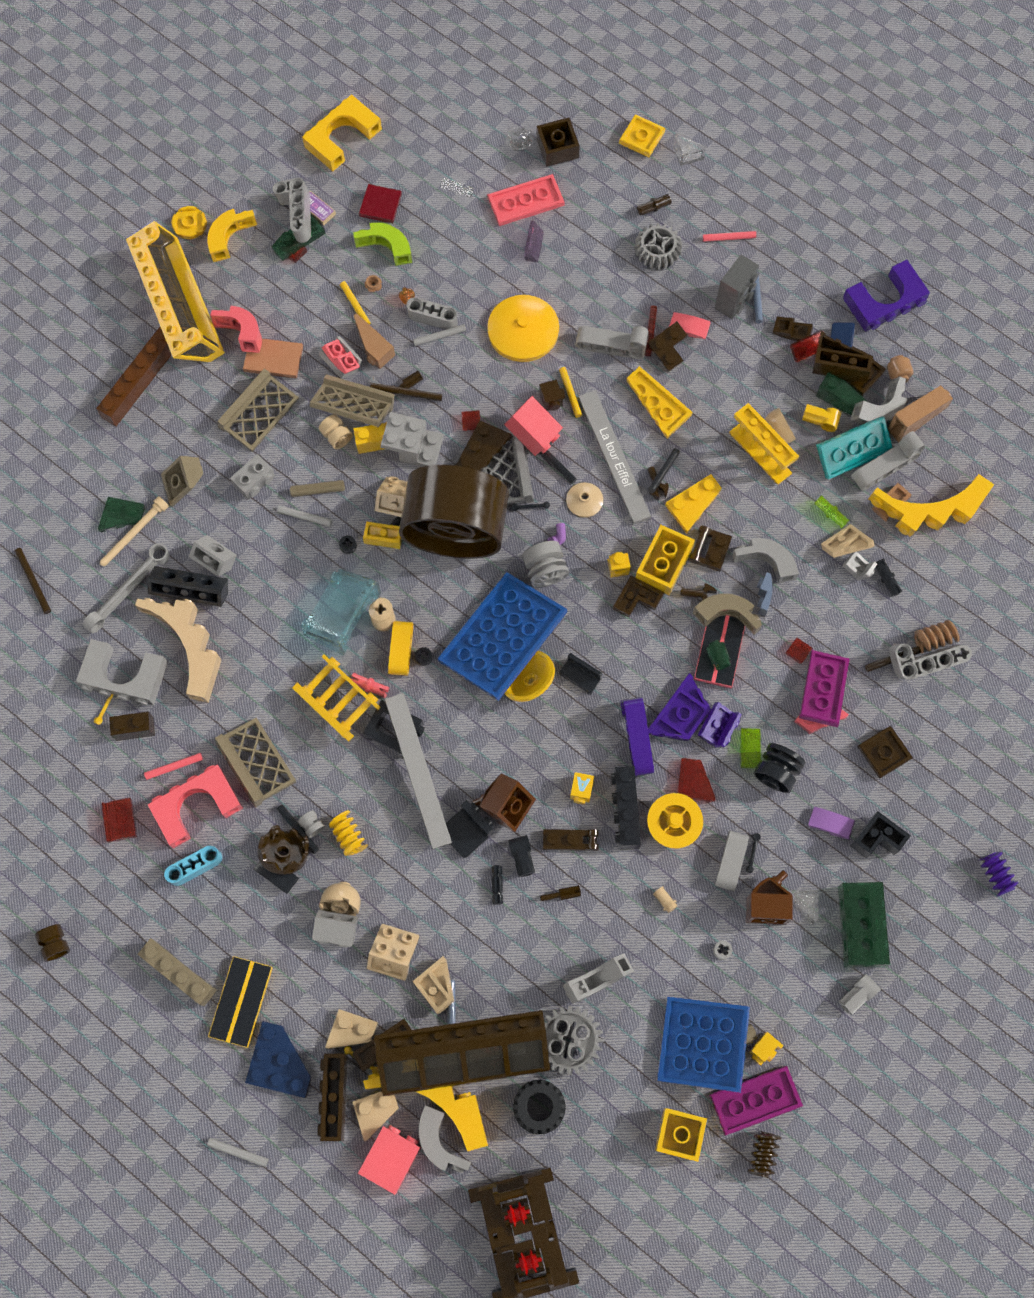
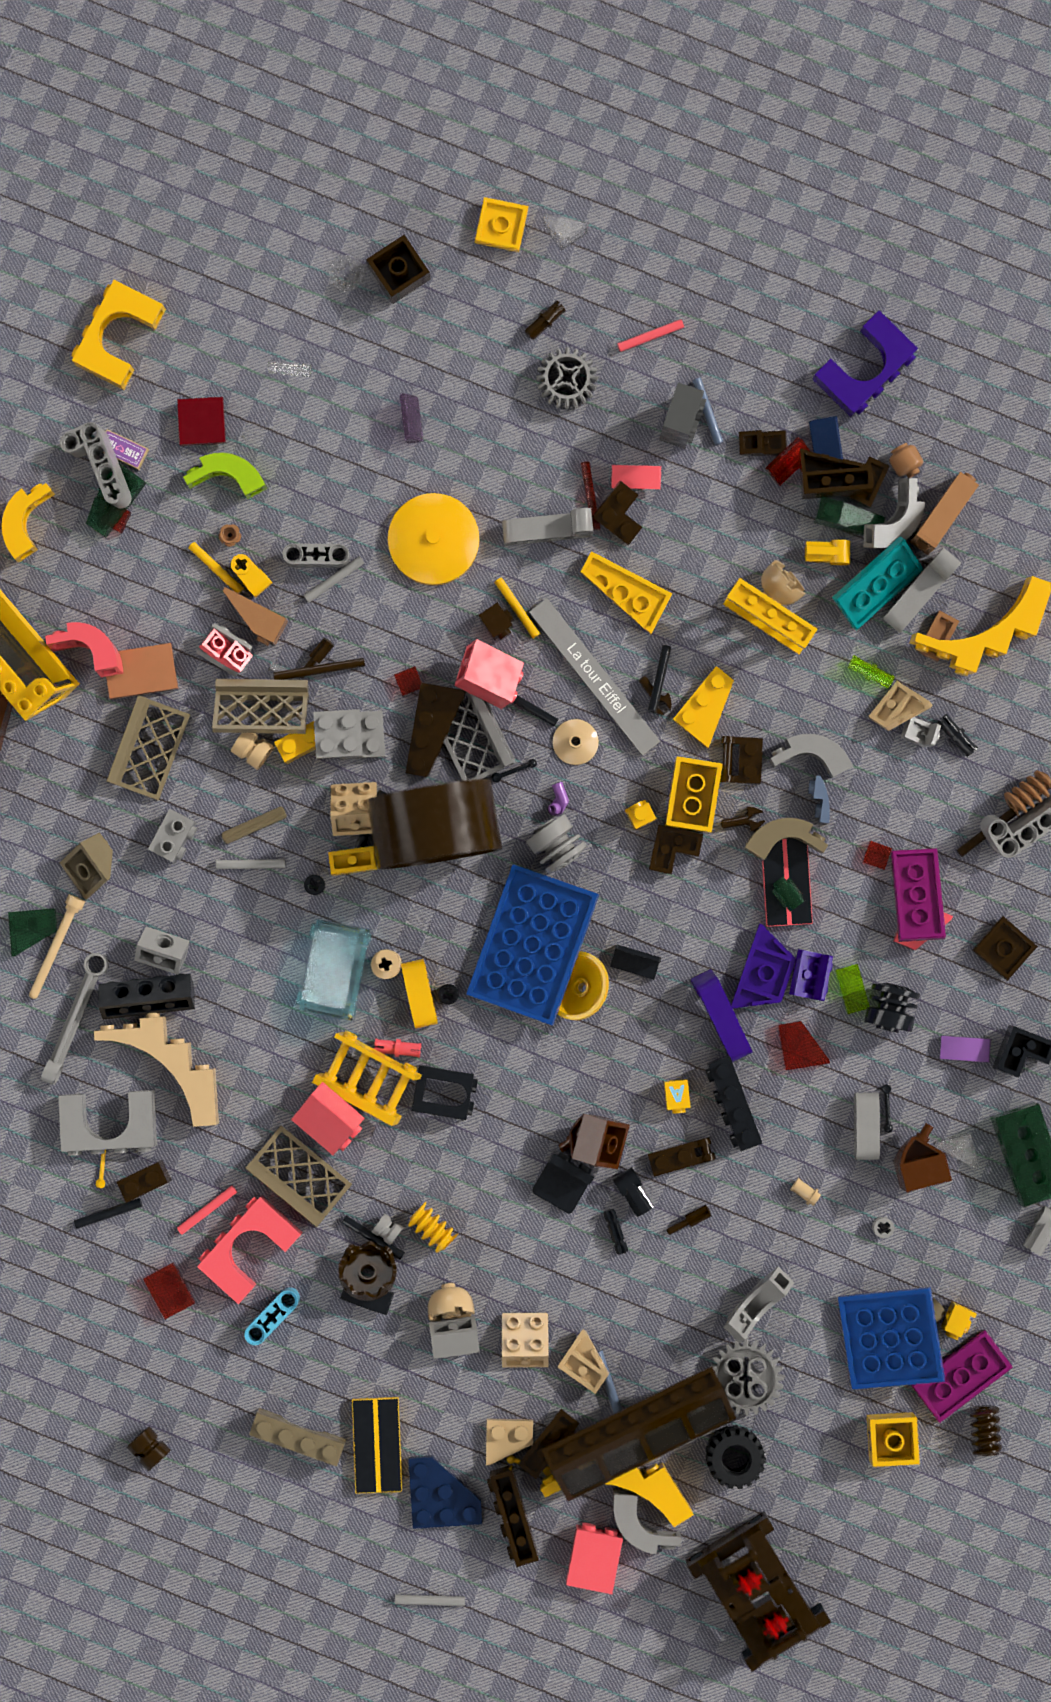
camera: 20 degrees left, 15 degrees up
tan wing [352,1091,399,1141] -> none
light grey tile [385,693,452,850] -> none
clear orange plate [399,287,415,305] -> none
coral tile [487,174,565,226] -> none
yellow wheel [647,793,703,849] -> none
none -> black bar [74,1198,143,1229]
none -> yellow piece [231,554,273,598]
none -> coral brick [291,1082,365,1155]

